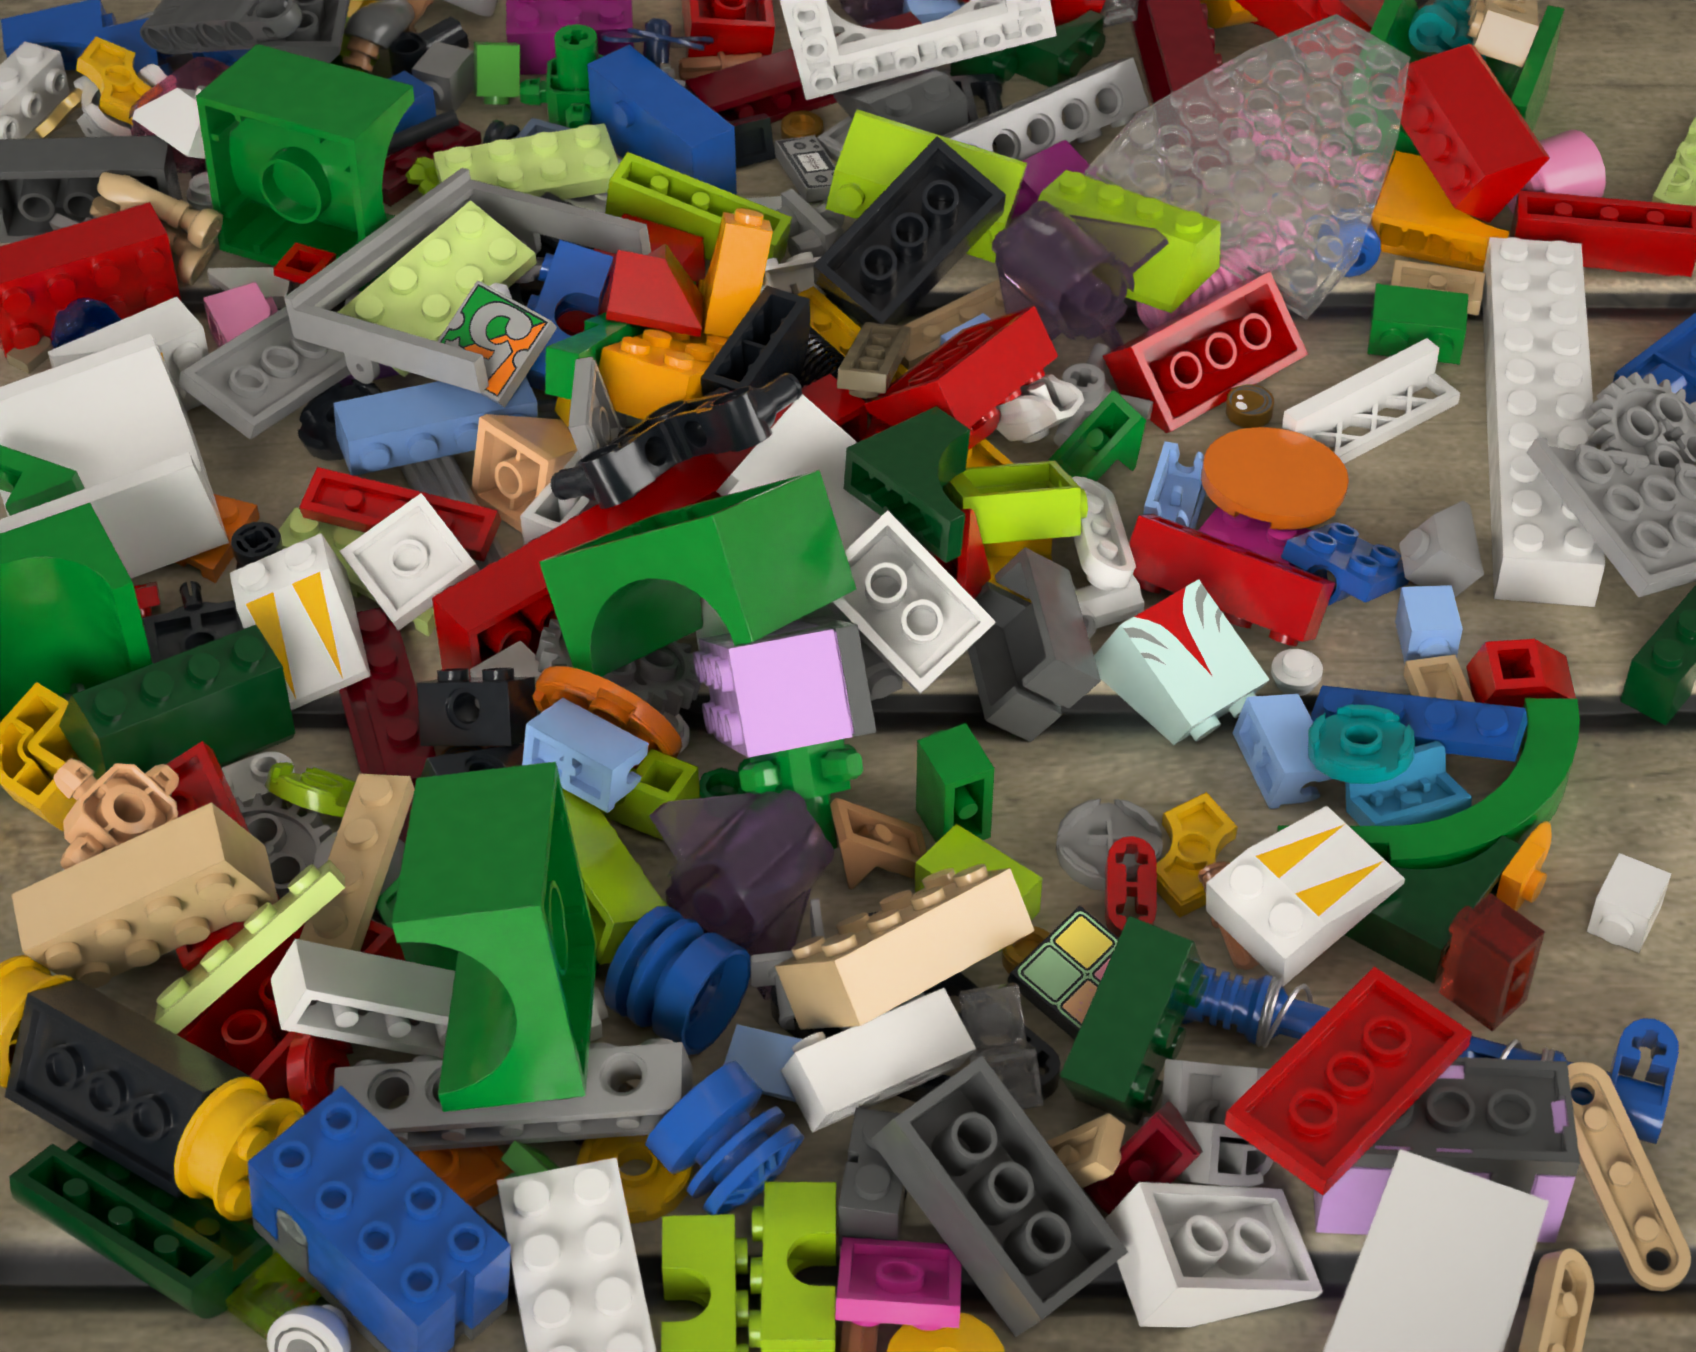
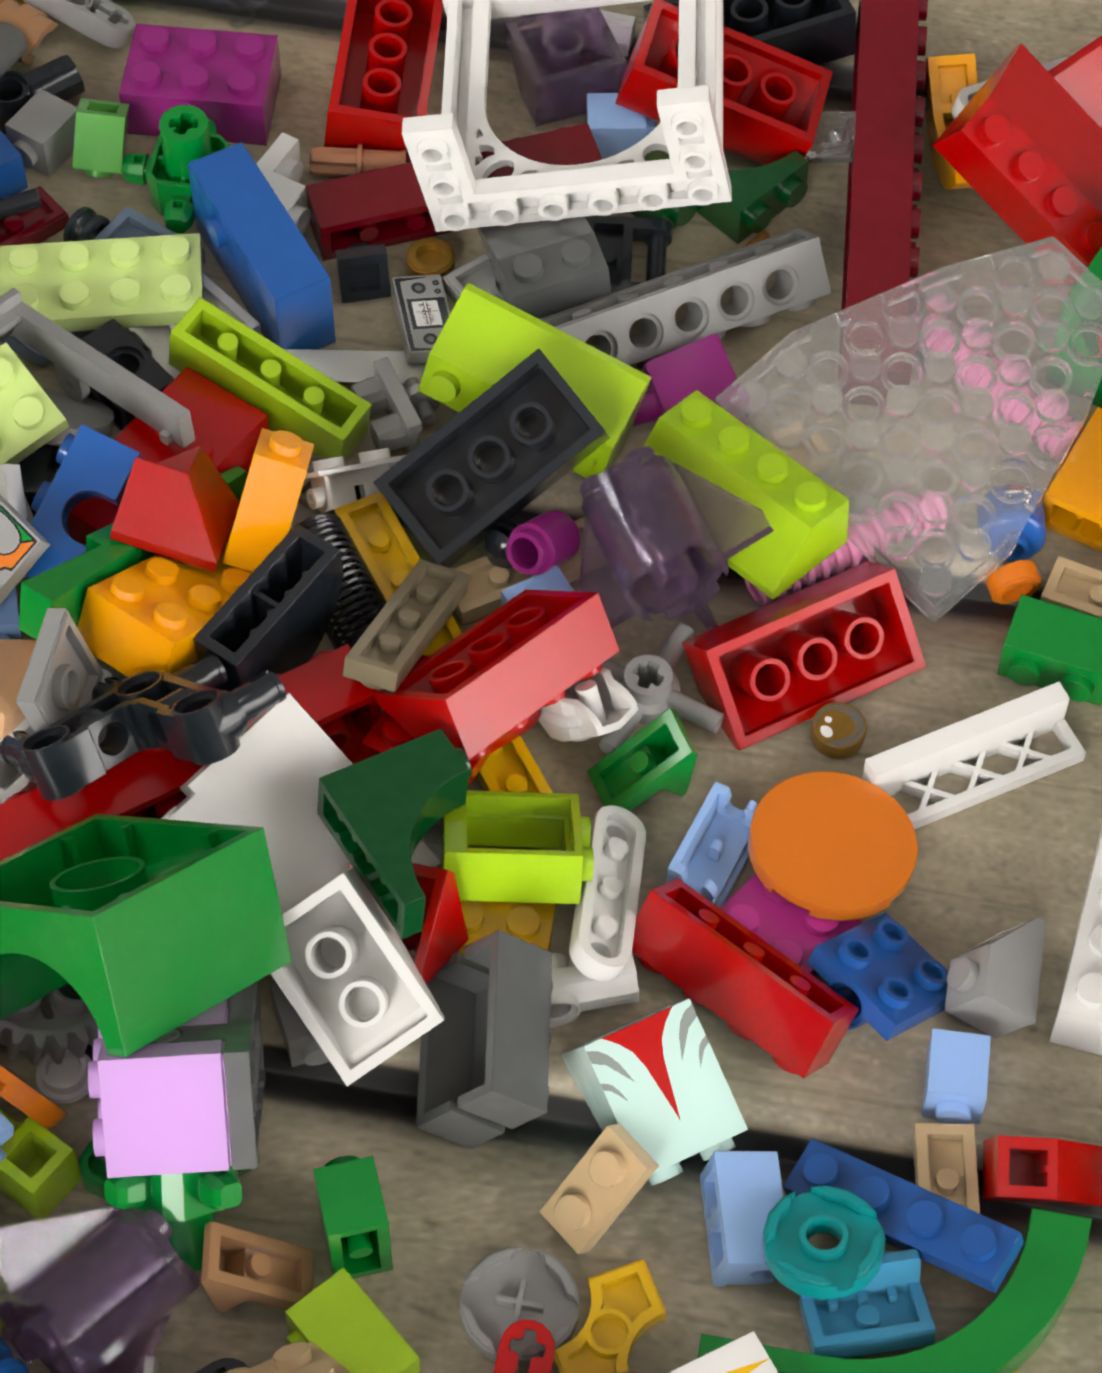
camera: 10 degrees right, 10 degrees up
dark blue piece [600,18,714,68] -> none
white plate [1271,649,1323,696] -> none
none -> black hinge [485,521,519,568]
none -> magenta brick [506,510,580,575]
none -> tan plate [539,1123,659,1254]
none -> orange tile [985,560,1042,604]

